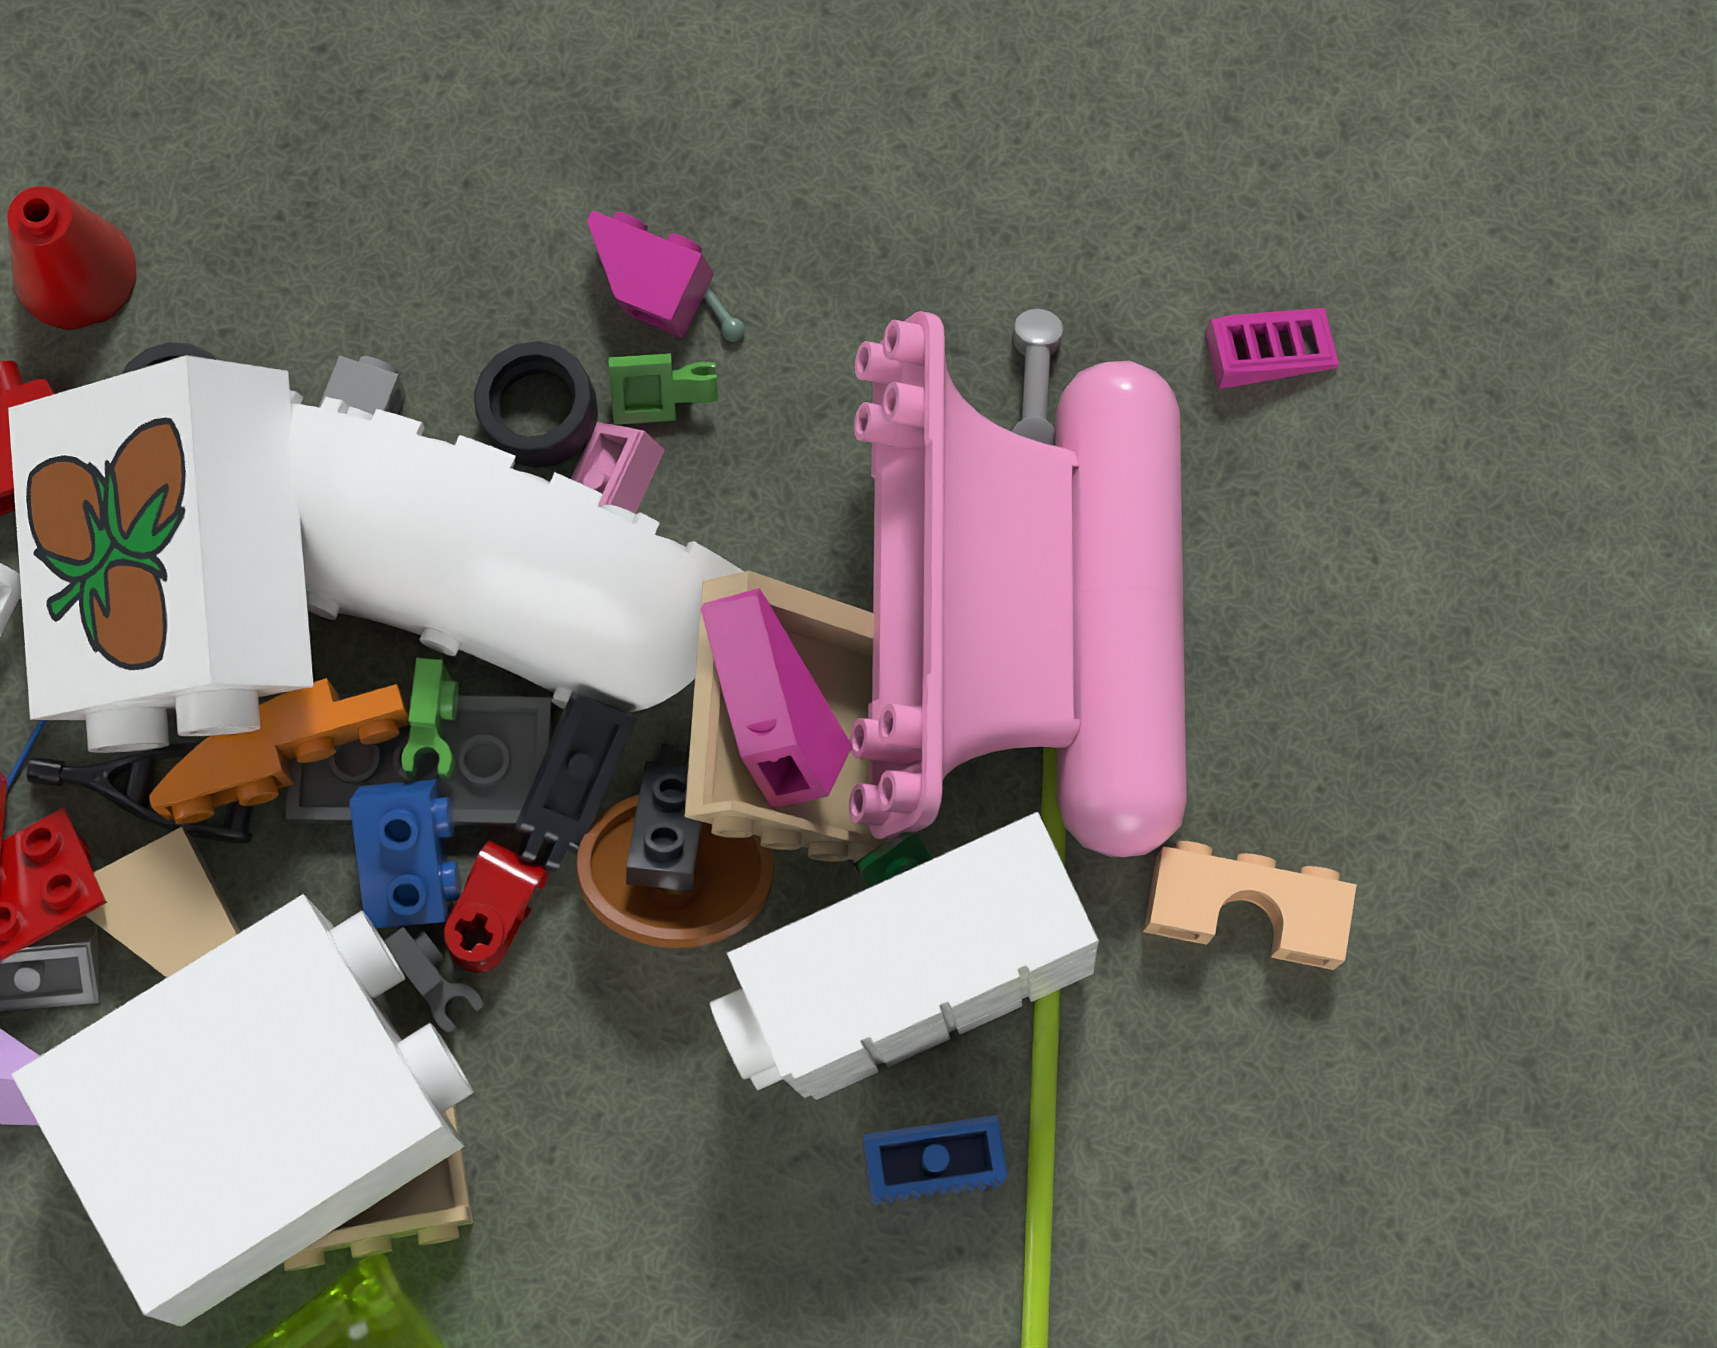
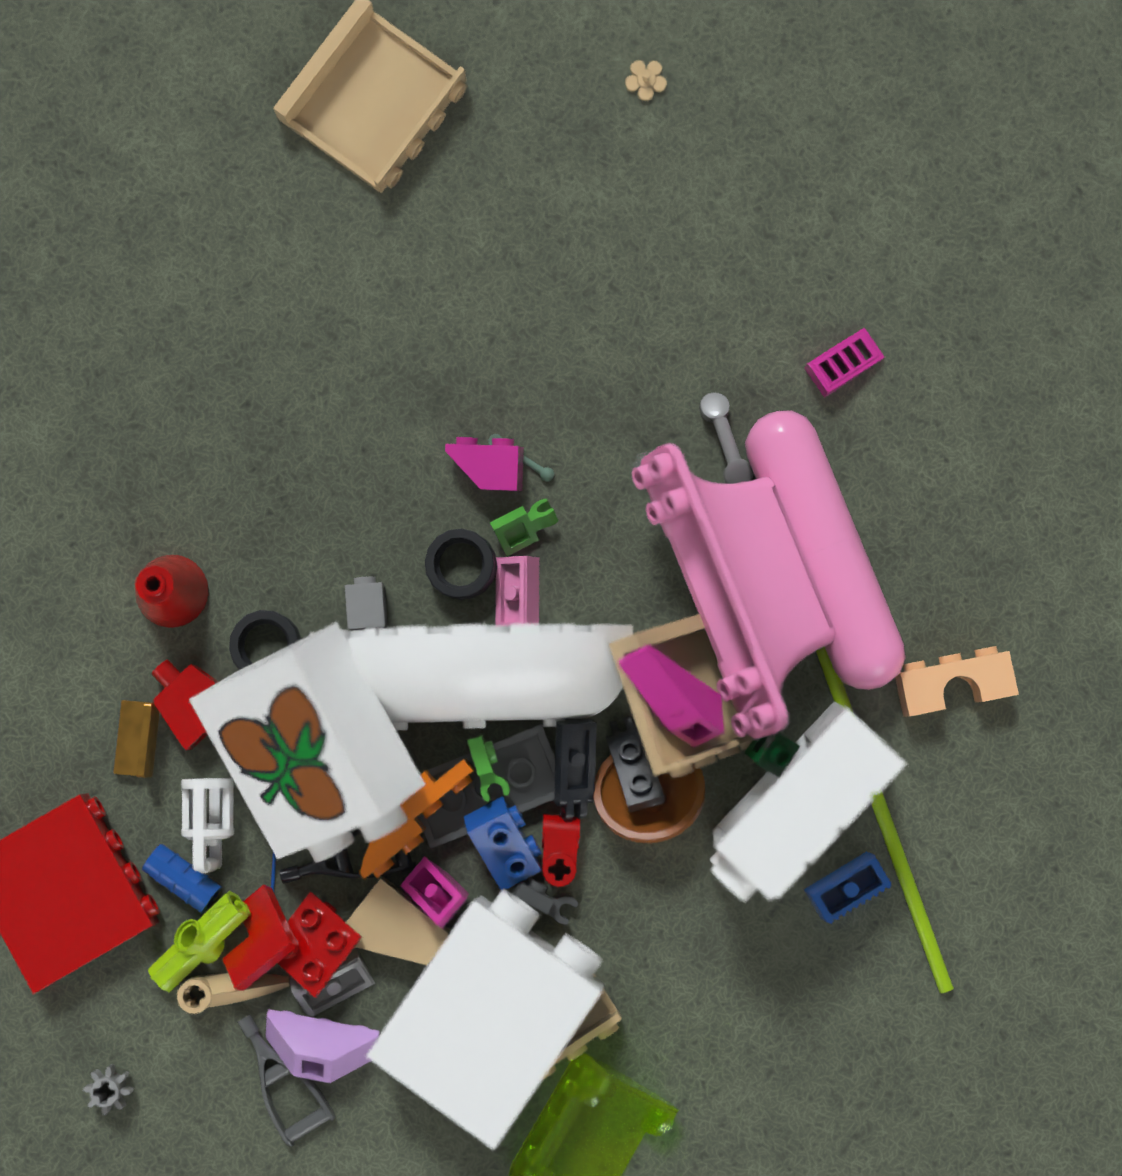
camera: 20 degrees left, 10 degrees up
none -> dark pink slope [400,857,469,928]

